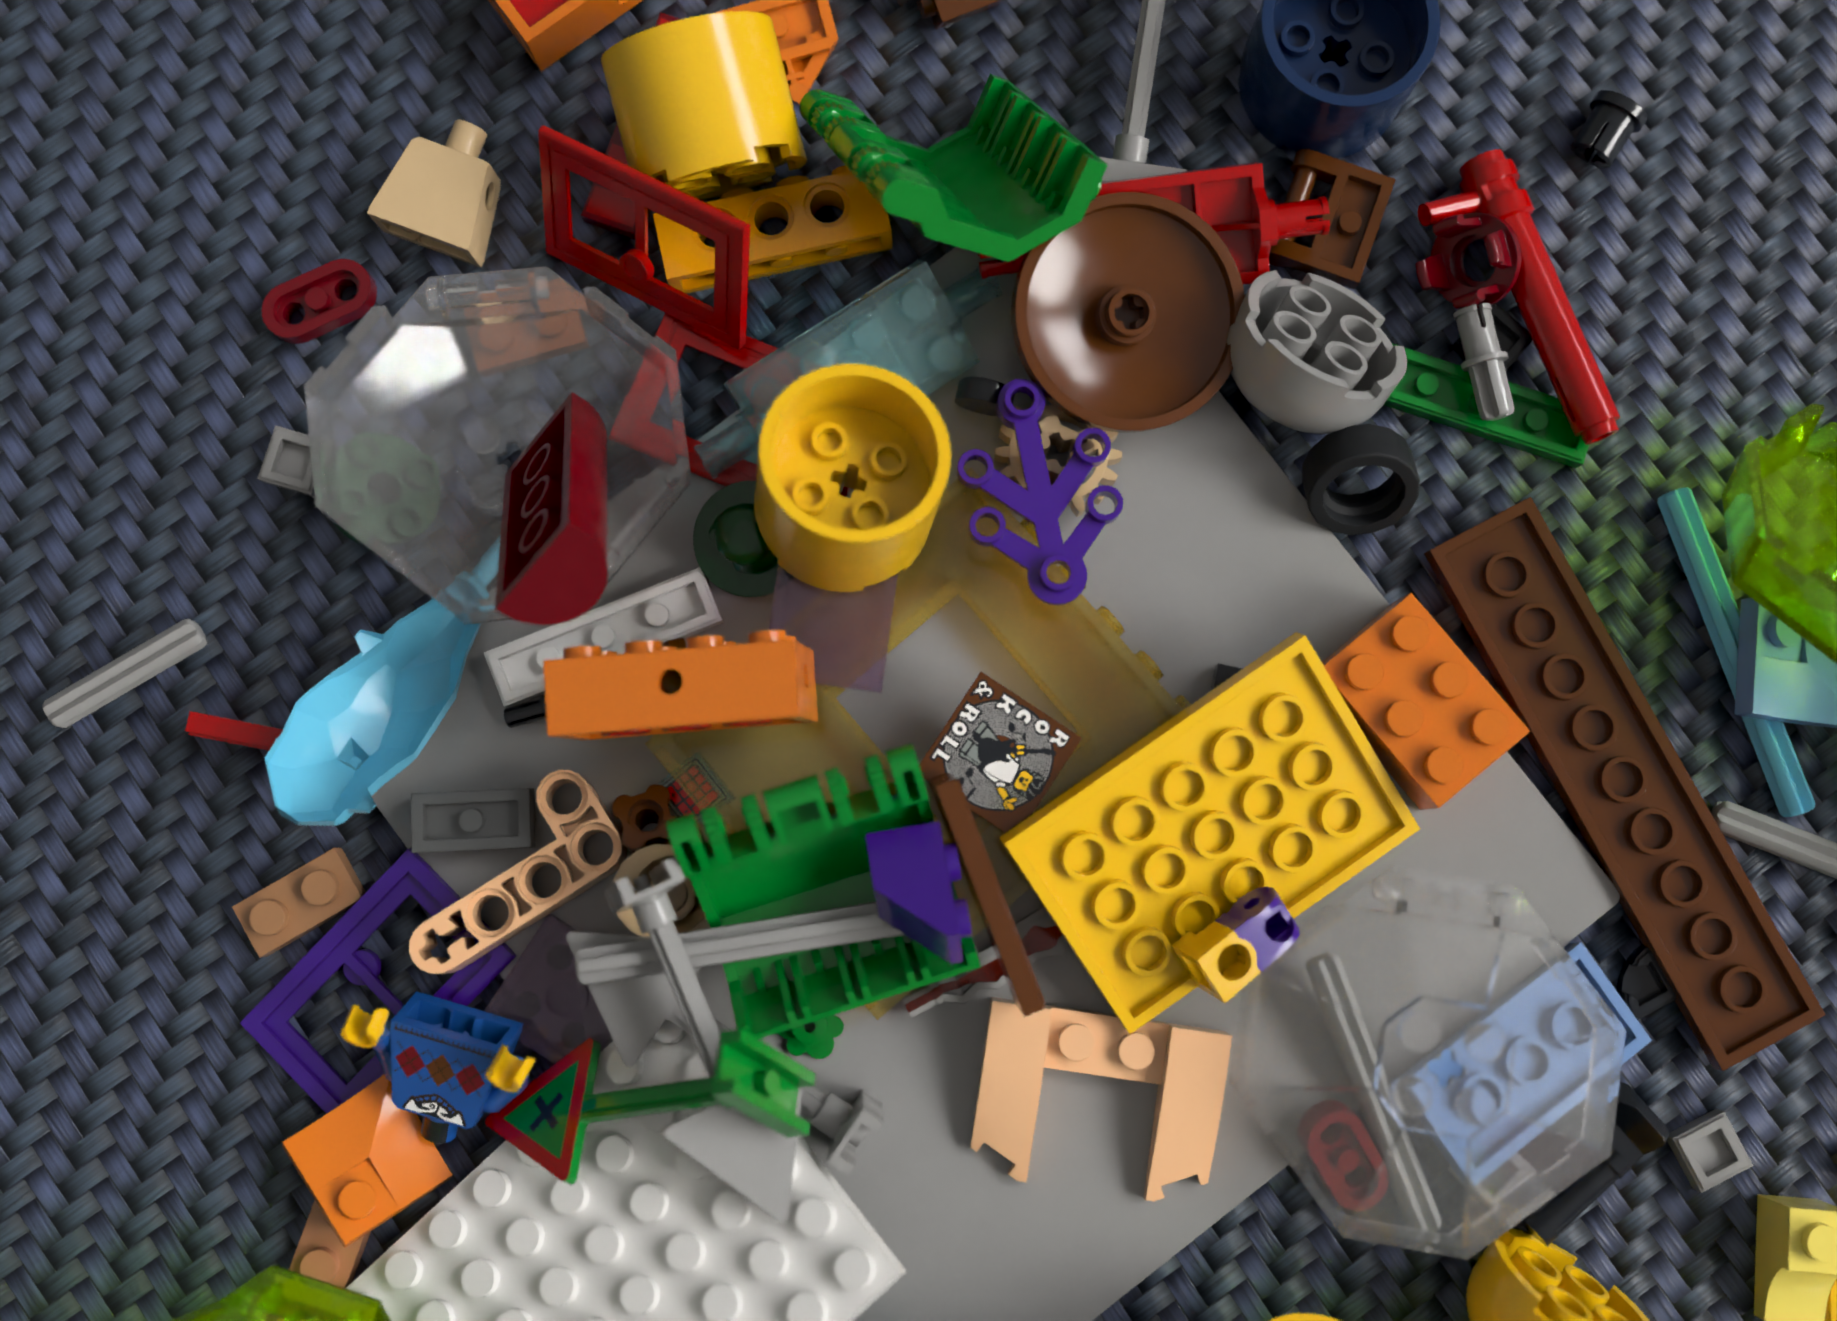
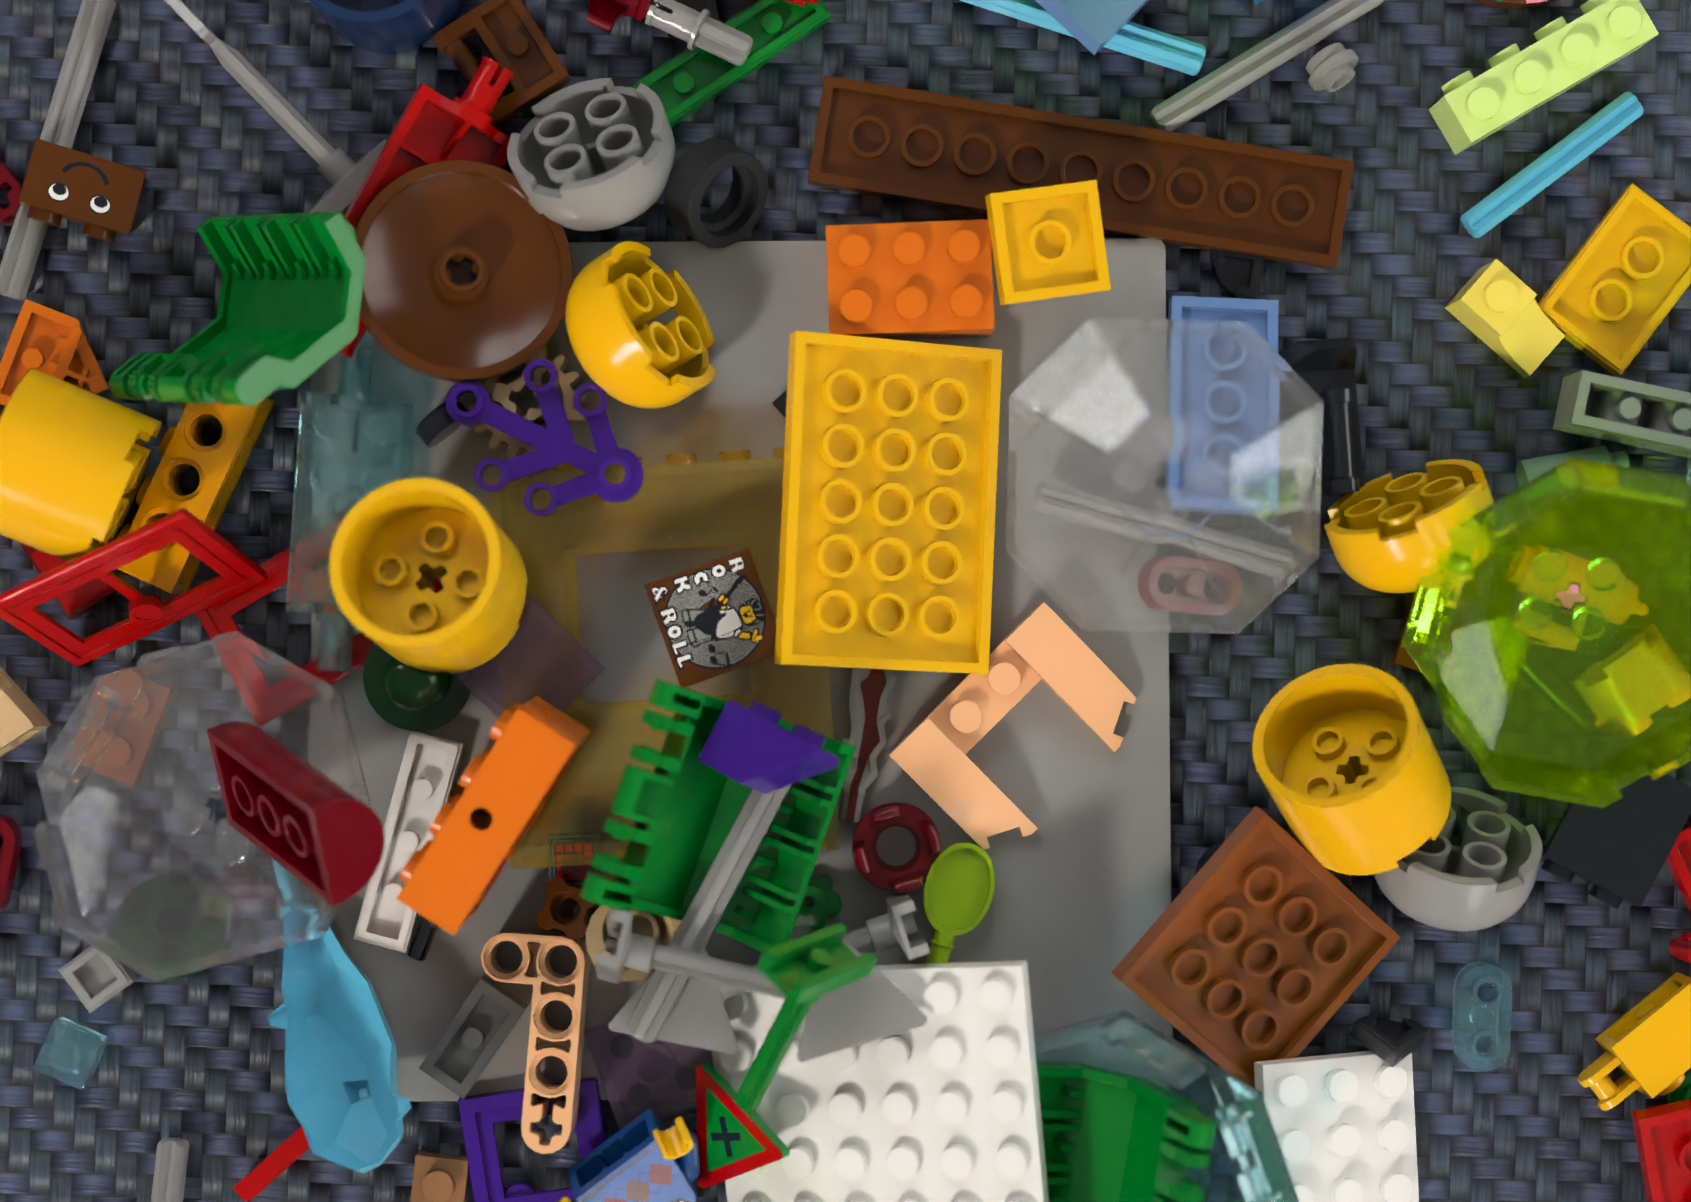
camera: 60 degrees left, 5 degrees up
reddish brown tile [928,772,1046,1017] -> none
leg [1172,887,1300,1003] -> none
light grey tile [1667,1109,1753,1193] -> none
none -> clear light blue plate [33,1016,110,1090]
none -> yellow cylinder [565,241,716,409]
none -> dark red piece [852,802,941,893]
none -> lime piece [923,842,995,964]
none -> yellow tile [985,180,1111,306]

